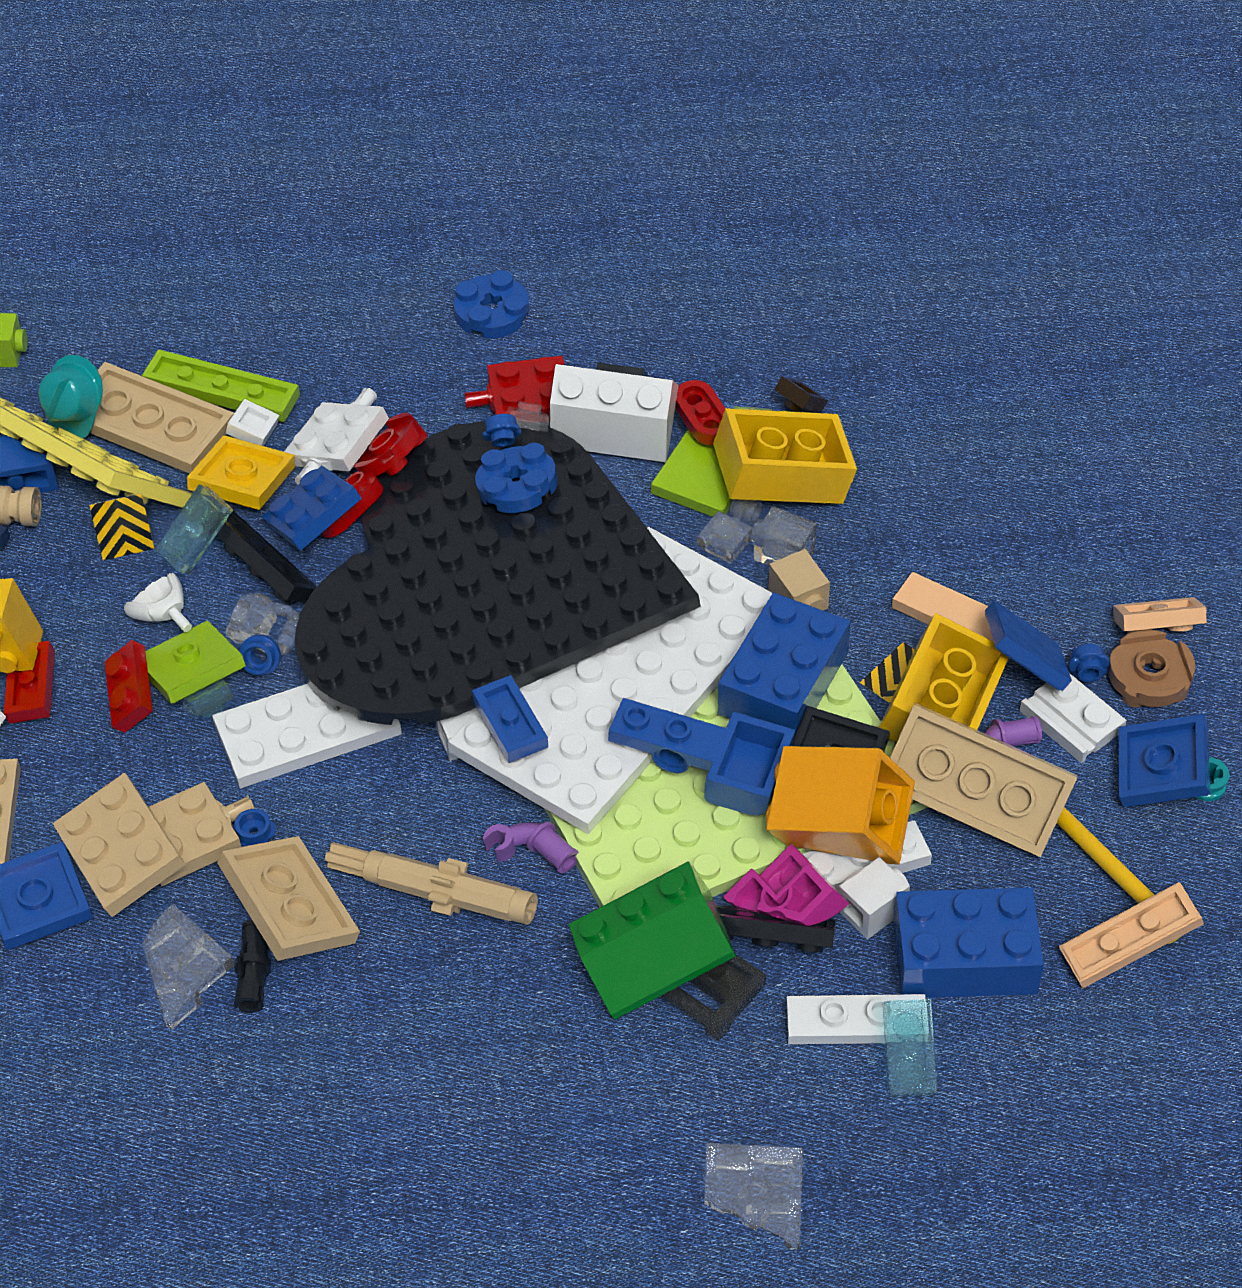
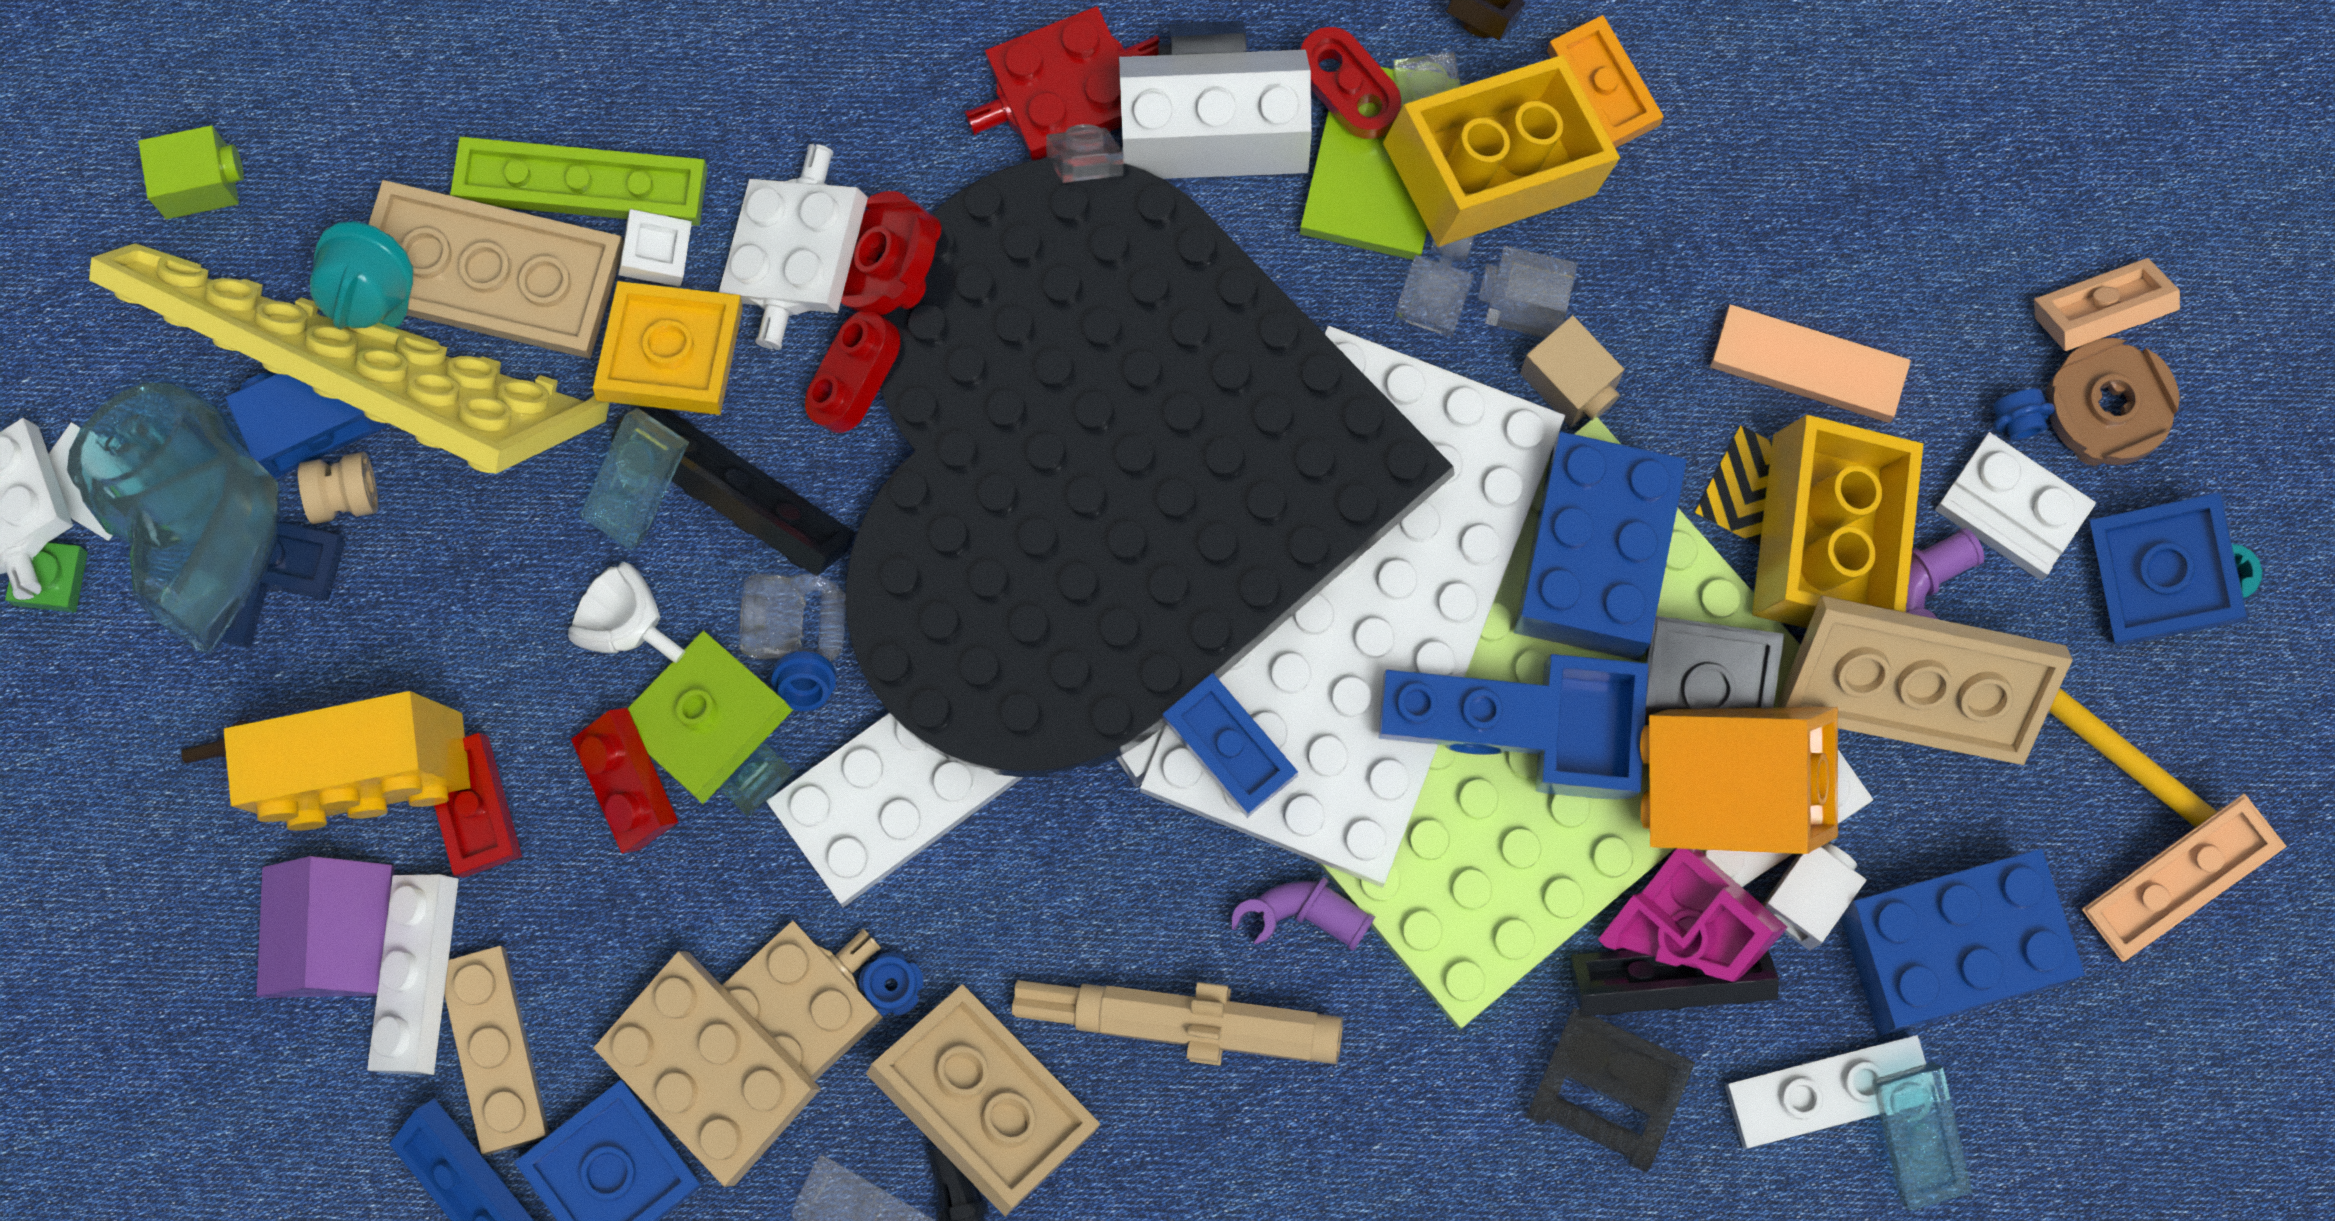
camera: 15 degrees left, 25 degrees up
sticker [89,493,154,561] -> none
blue plate [261,465,362,551] -> none
blue plate [475,443,558,513] -> none
blue plate [482,414,522,447] -> none
green slope [568,861,736,1020] -> none
blue tile [985,600,1072,692] -> none
none -> light orange plate [1547,15,1664,148]

